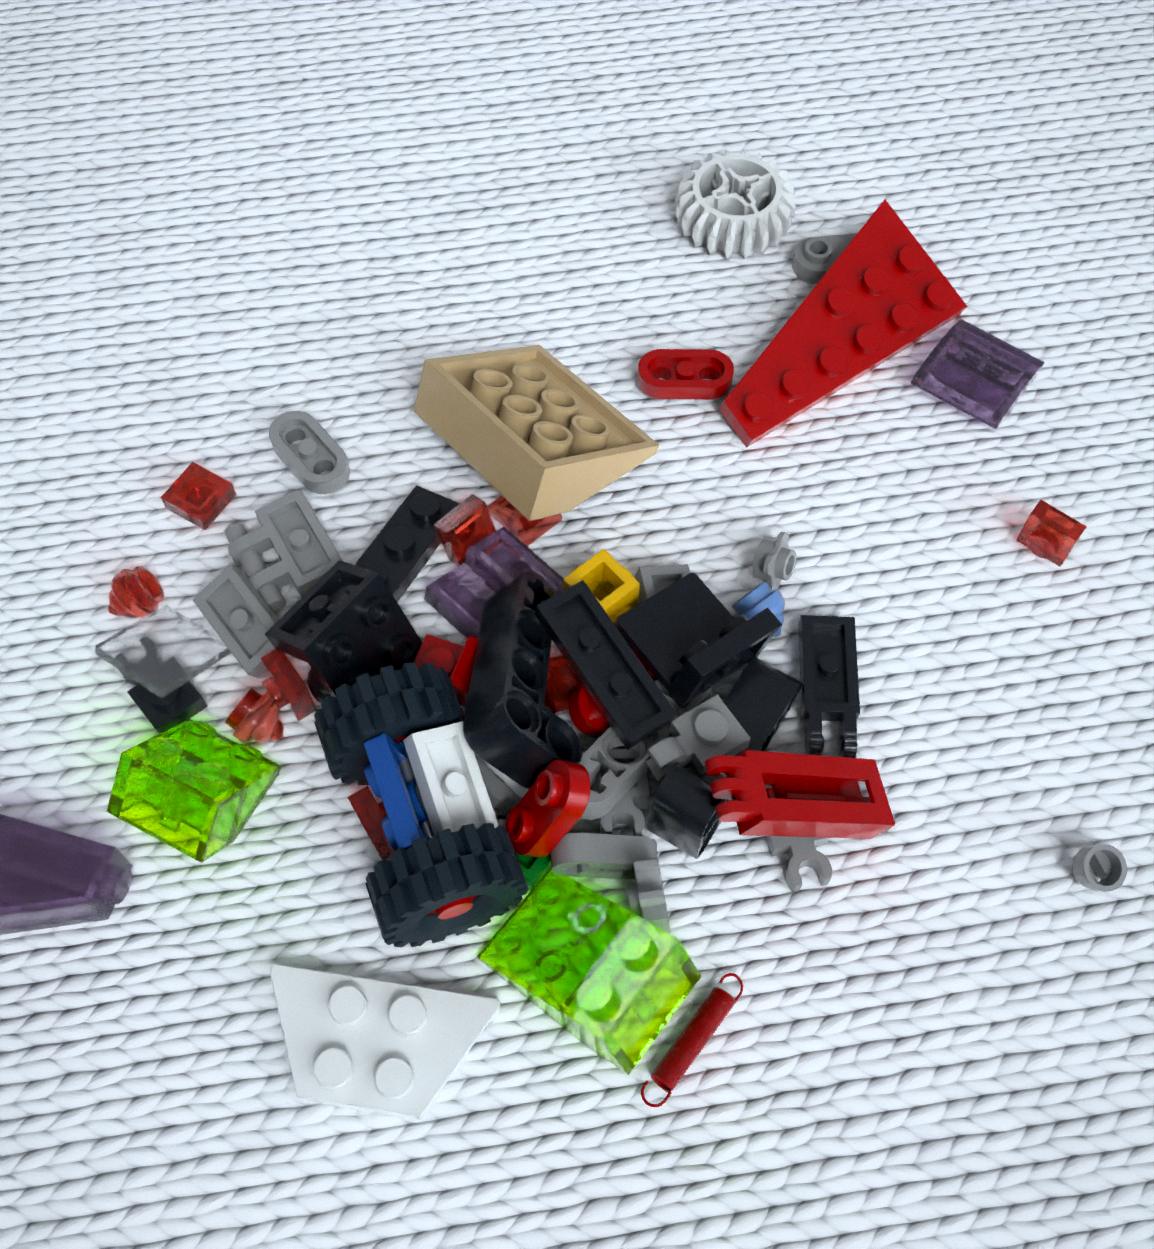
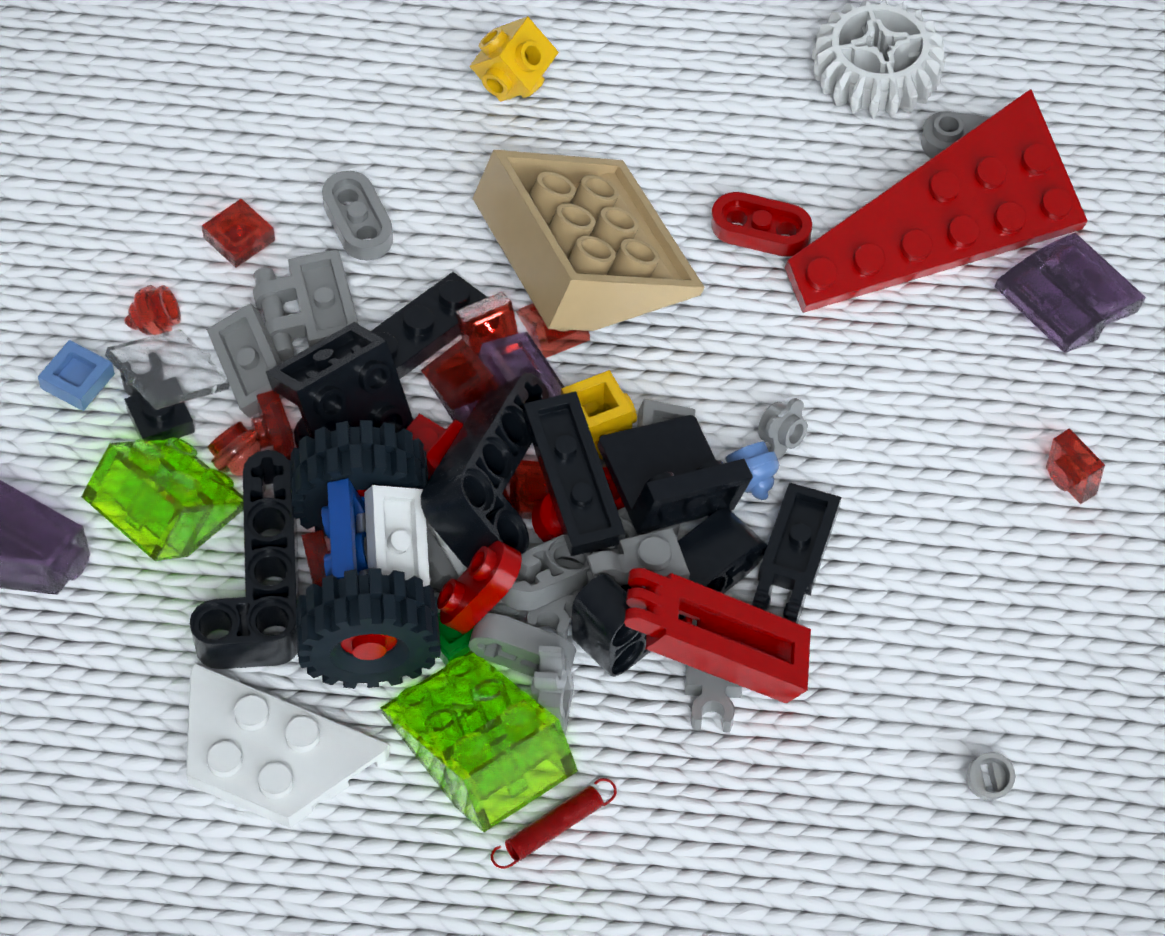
camera: 15 degrees right, 5 degrees down
none -> medium blue plate [38,340,115,411]
none -> black beam [189,450,300,669]
none -> clear red slope [421,339,499,410]
none -> yellow brick [469,16,559,102]

